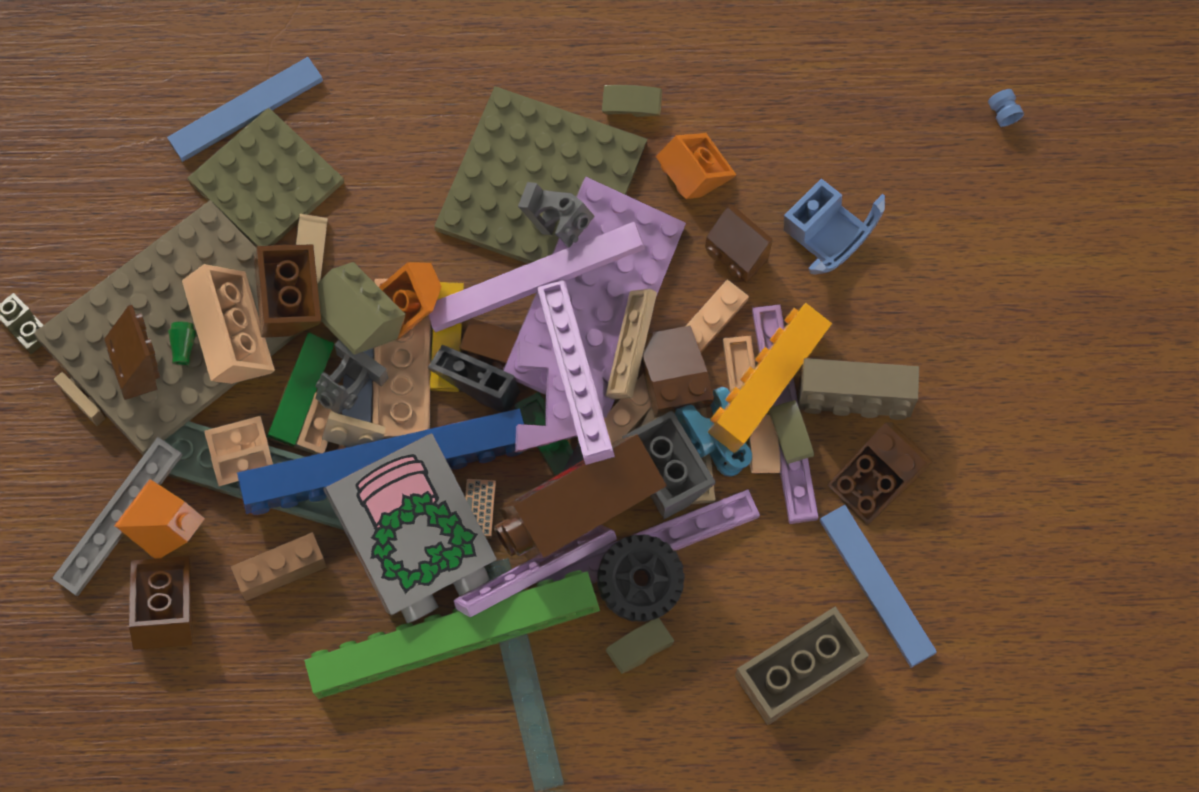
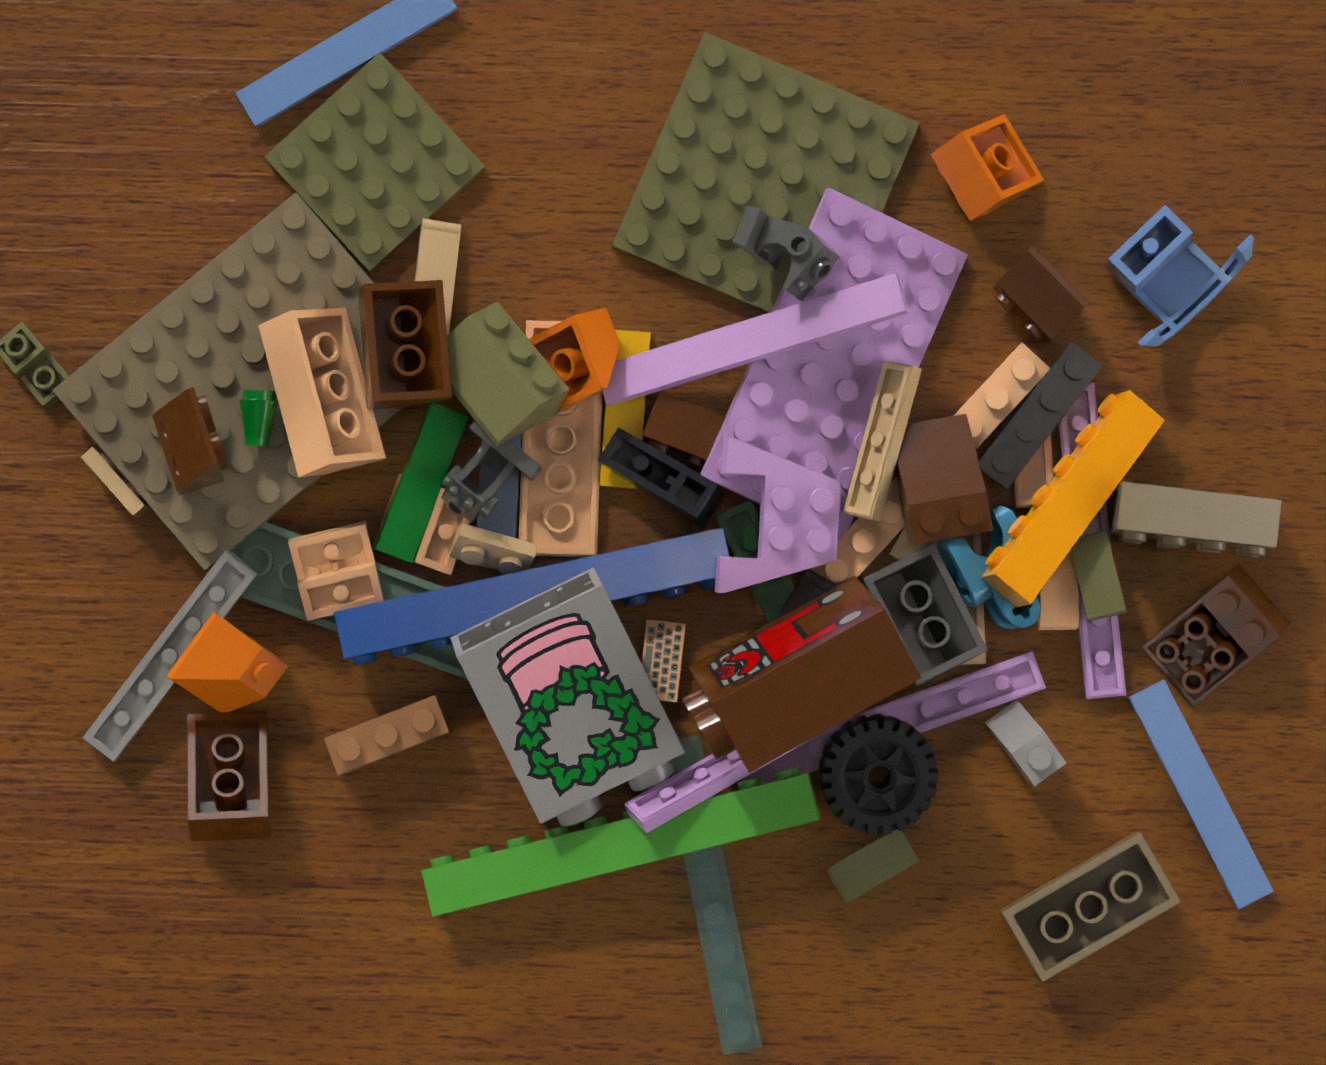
camera: 10 degrees right, 15 degrees up
lavender tile [537,280,615,465] -> none
olive slope [602,85,662,117] -> none
none -> black plate [979,341,1103,490]
none -> light grey slope [984,699,1067,787]

